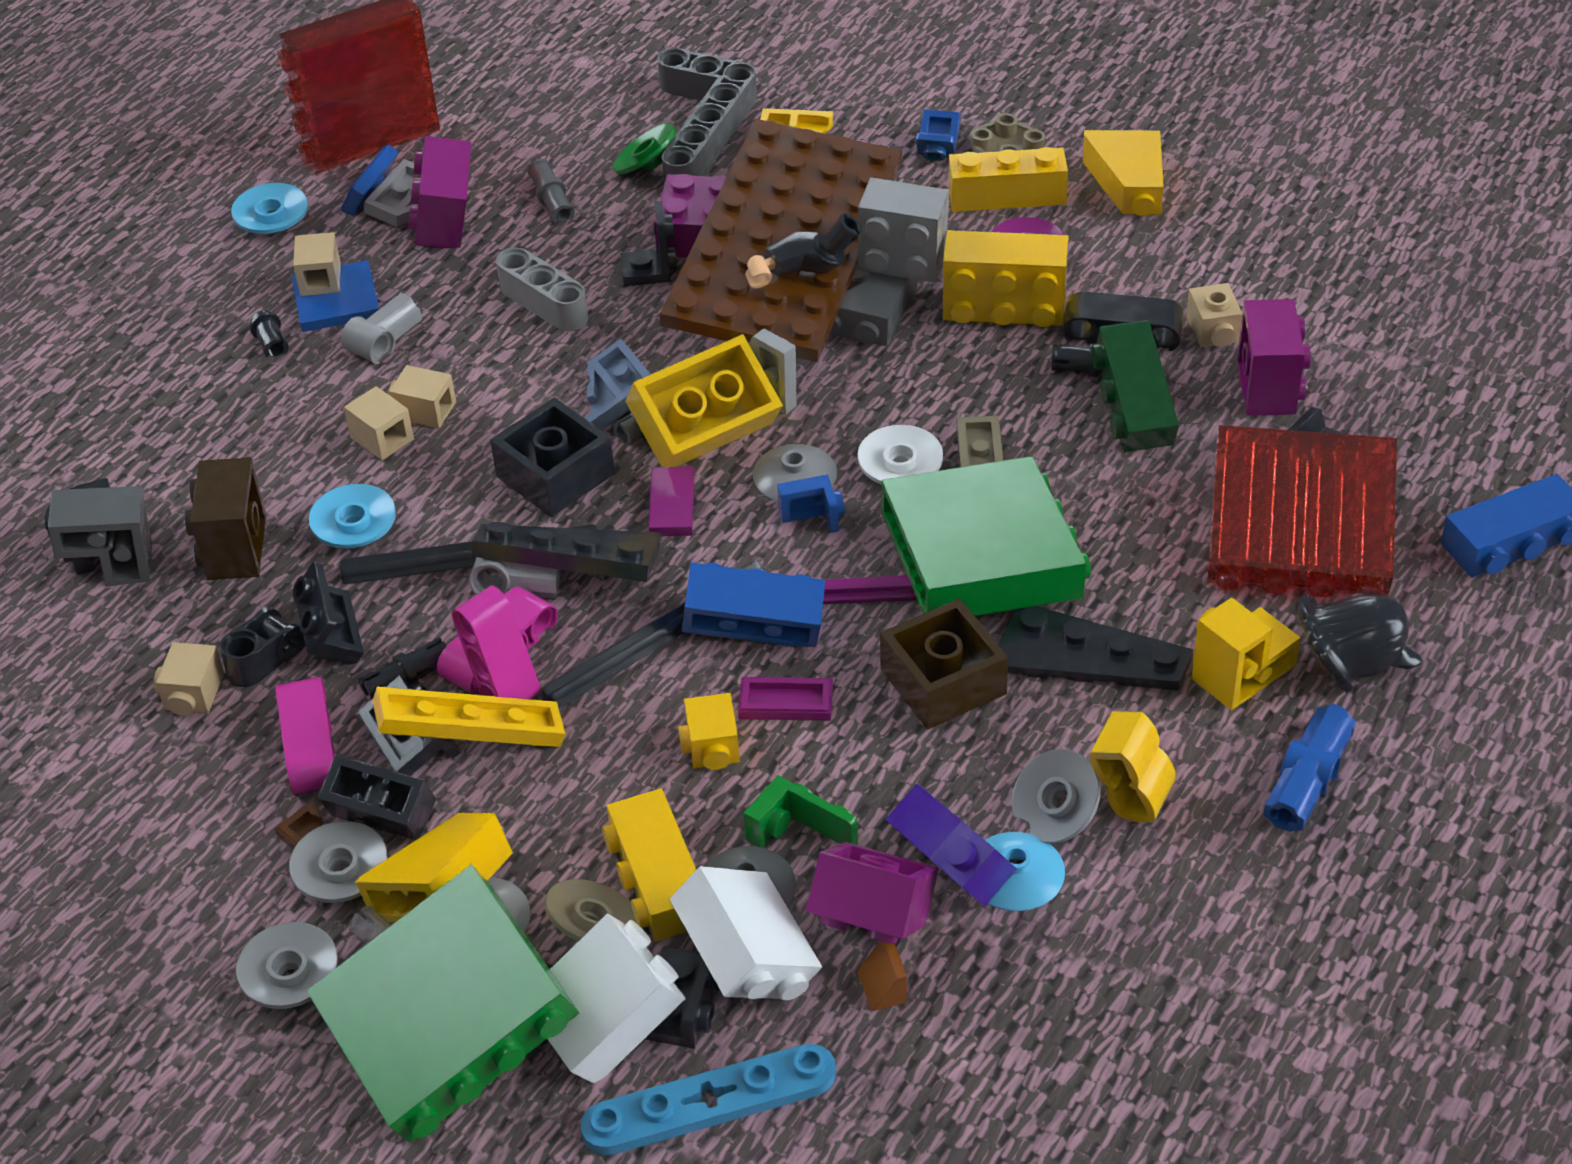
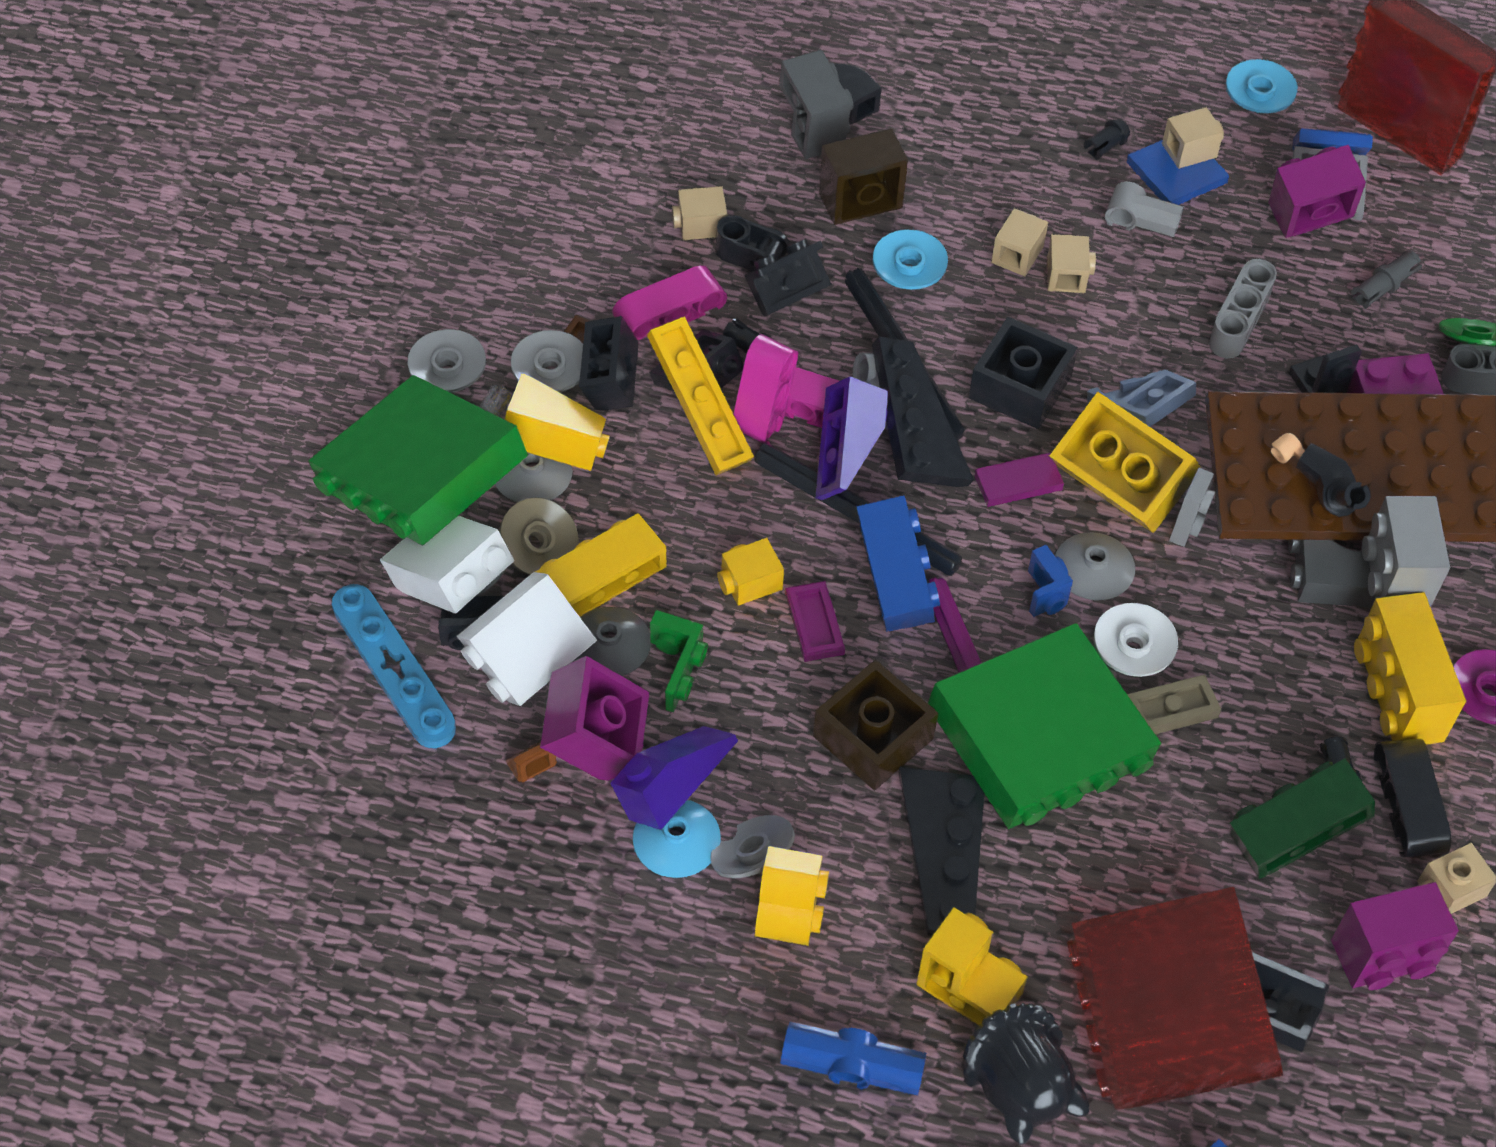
camera: 70 degrees right, 10 degrees up
none -> slope [815,376,888,500]

